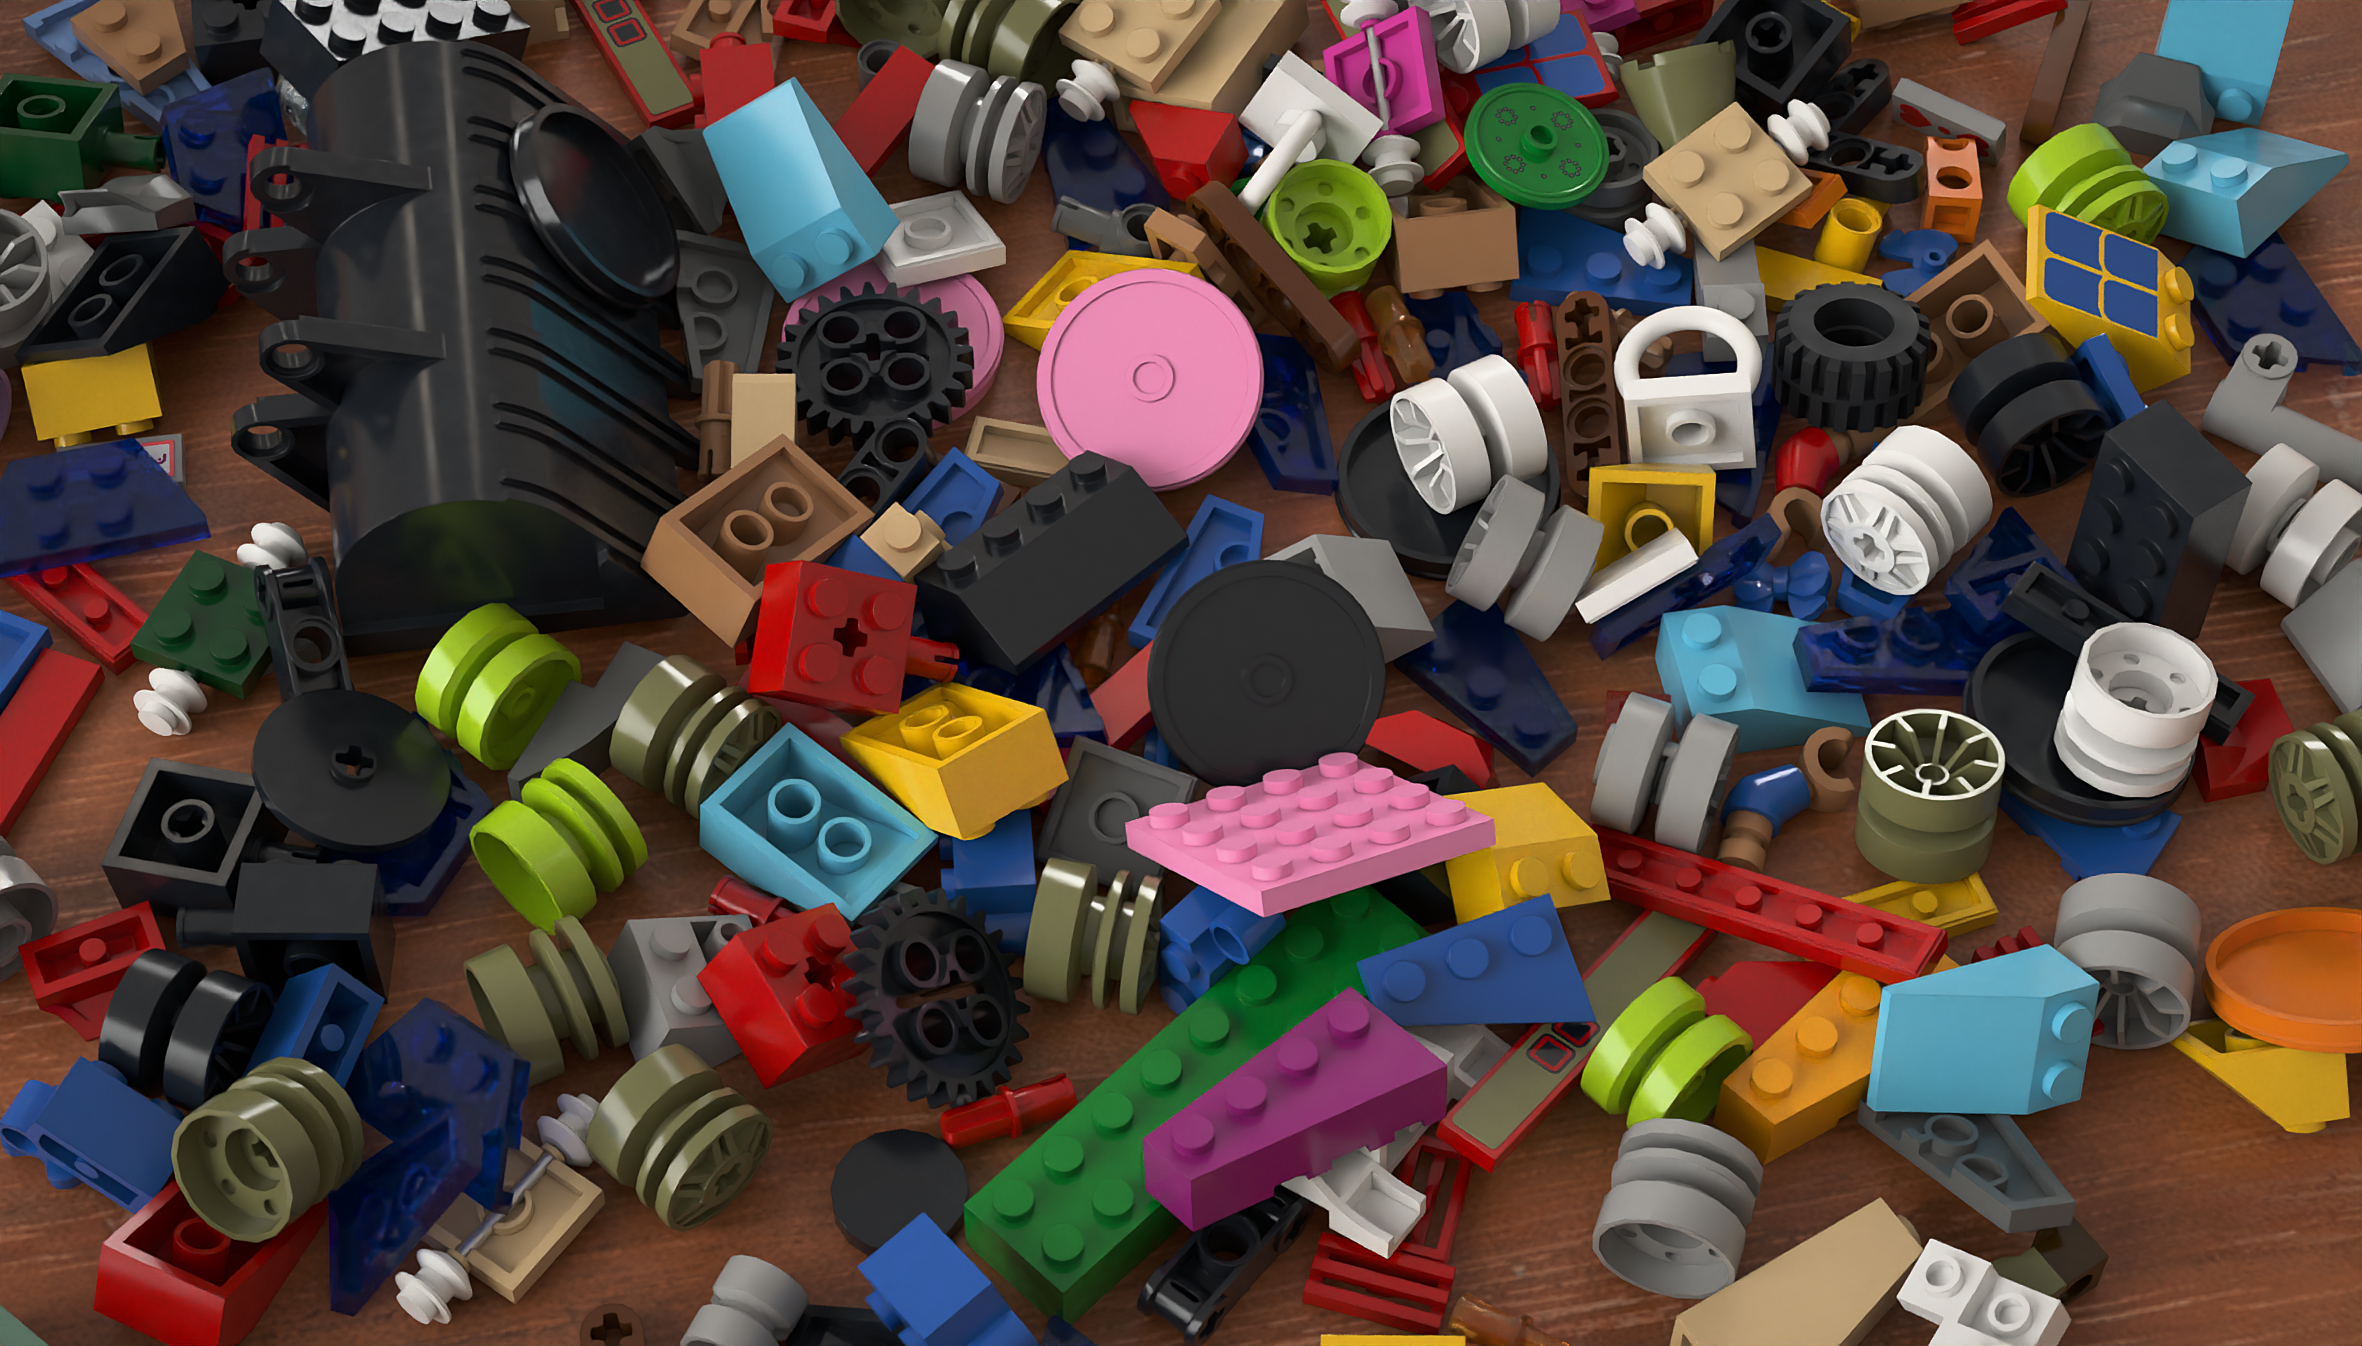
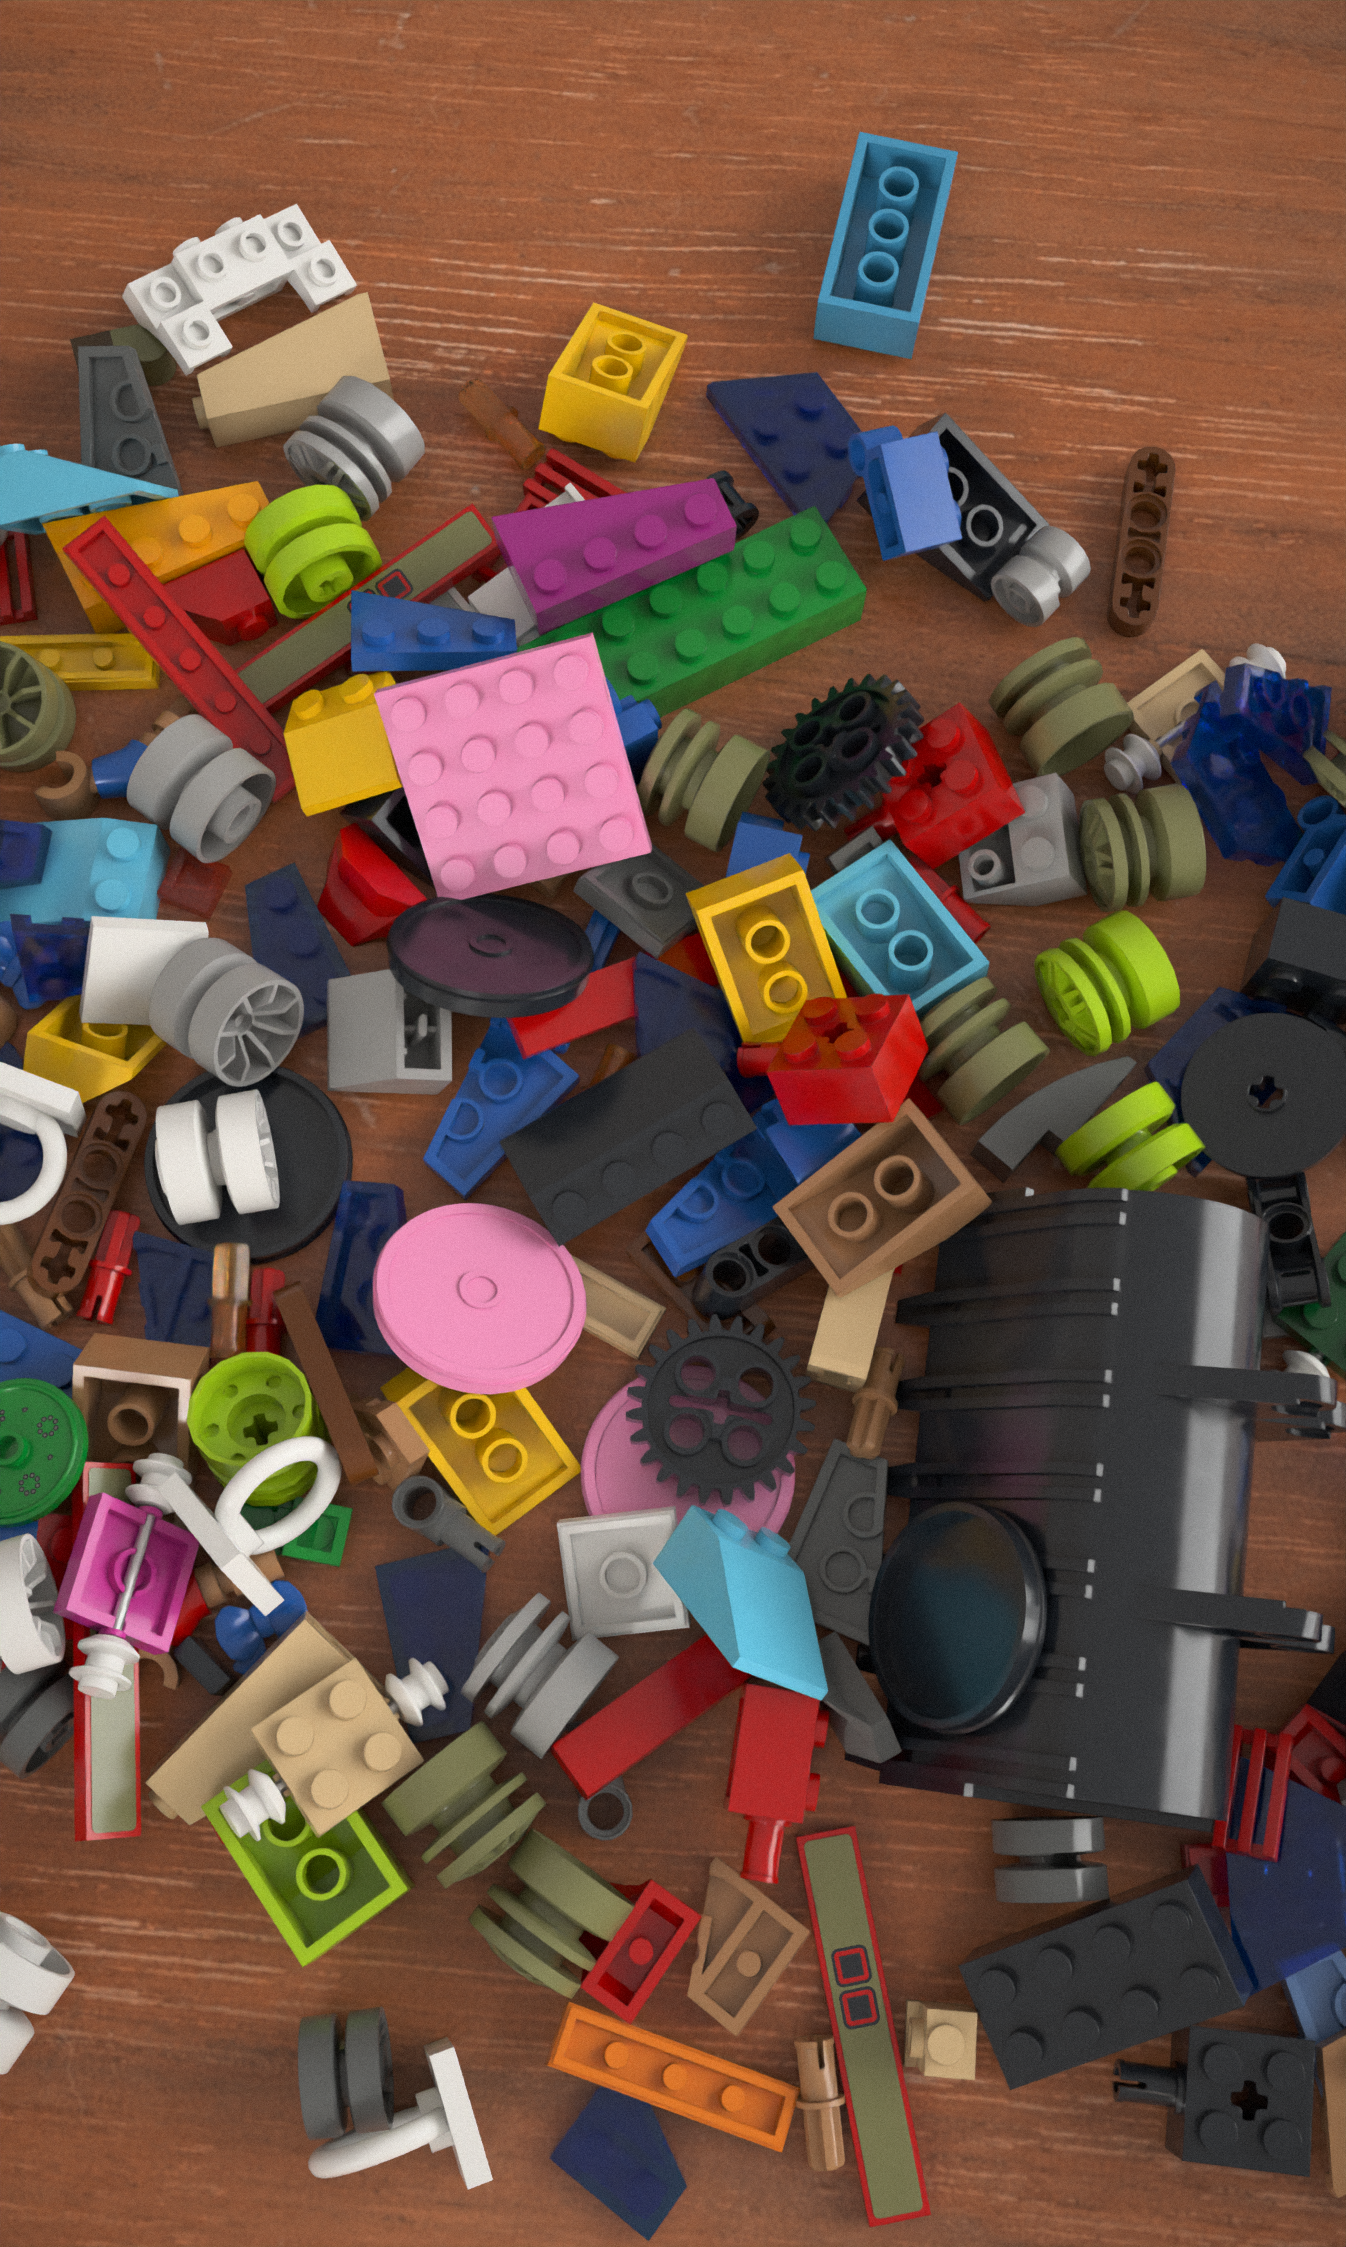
camera: 165 degrees left, 20 degrees up
black tile [830,1129,969,1256] -> none
tan brick [860,502,953,602] -> none
red axle [939,1073,1078,1150] -> none
red slope [1128,100,1249,202] -> none

